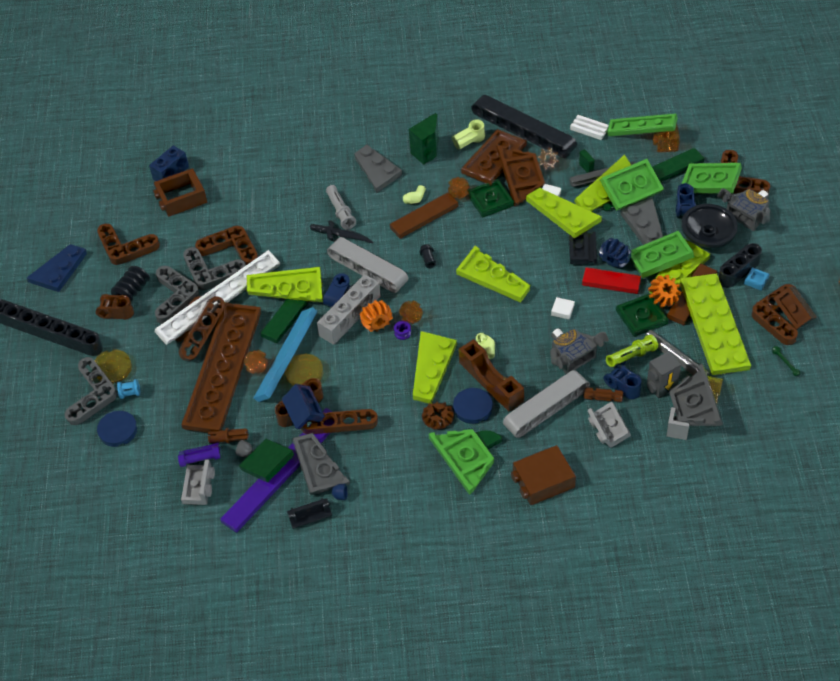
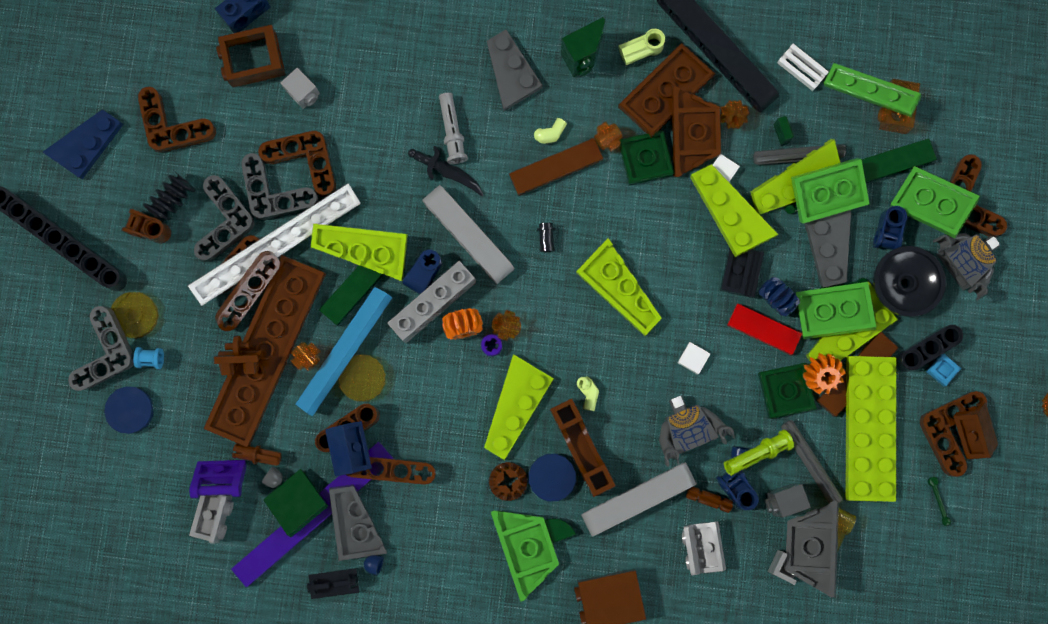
camera: 10 degrees right, 30 degrees up
none -> reddish brown hips [214,336,263,375]
none -> light grey brick [280,68,320,109]

